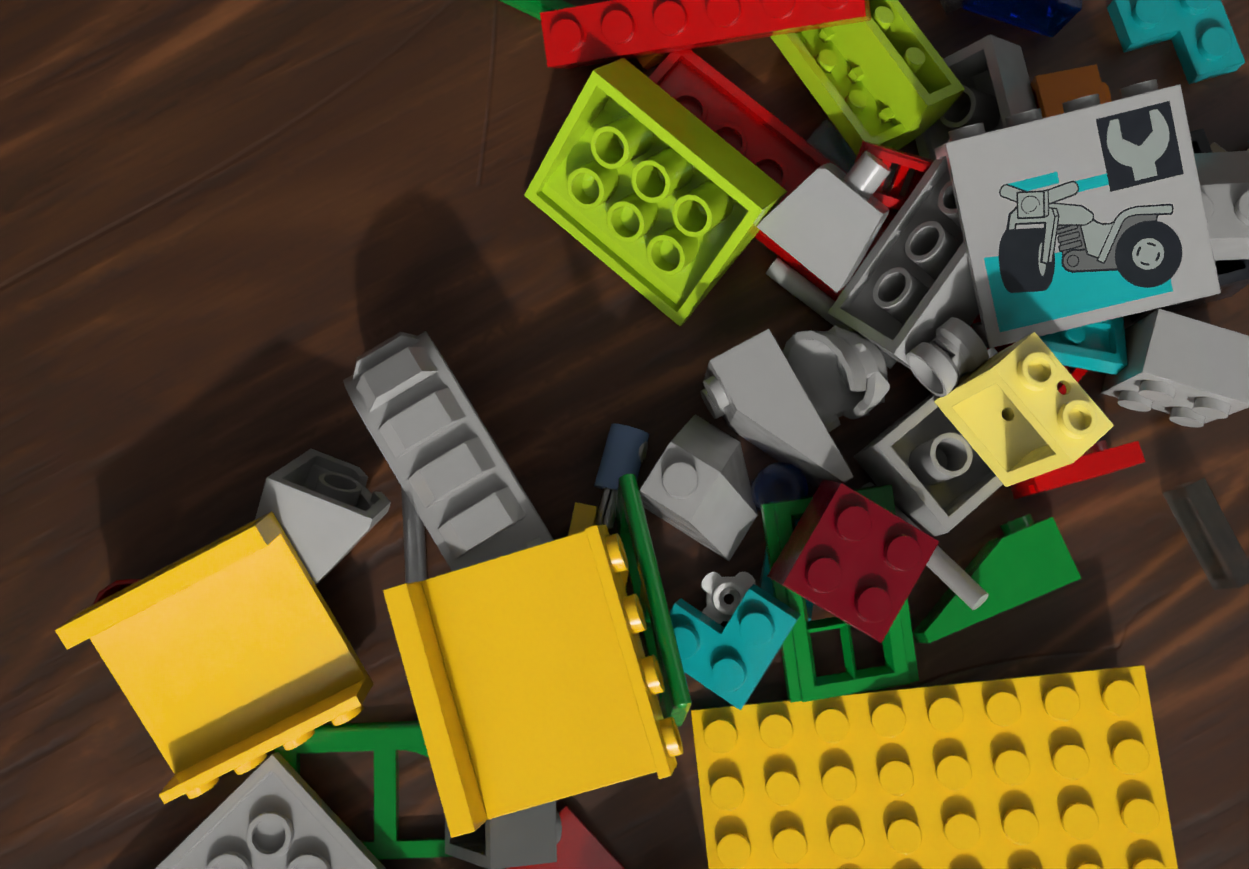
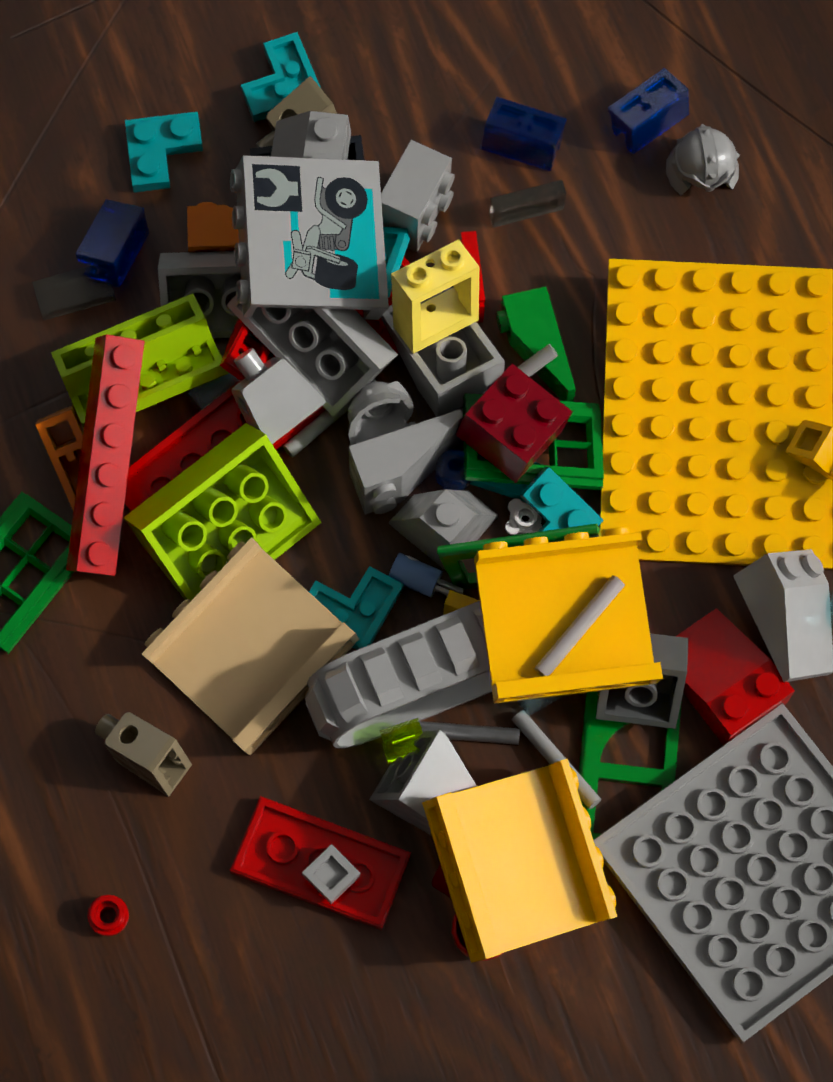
camera: 85 degrees left, 10 degrees down
light grey wheel [906,317,989,397] -> none
none -> red plate [87,895,129,936]
none -> dark tan torso [95,712,192,797]
none -> tan panel [142,537,359,756]
none -> red tile [230,796,411,931]
none -> light grey plate [302,844,360,904]
none -> teal plate [309,566,404,650]
none -> clear neon green tile [379,718,423,763]
none -> light grey bar [512,710,601,810]
none -> light grey bar [534,575,625,676]

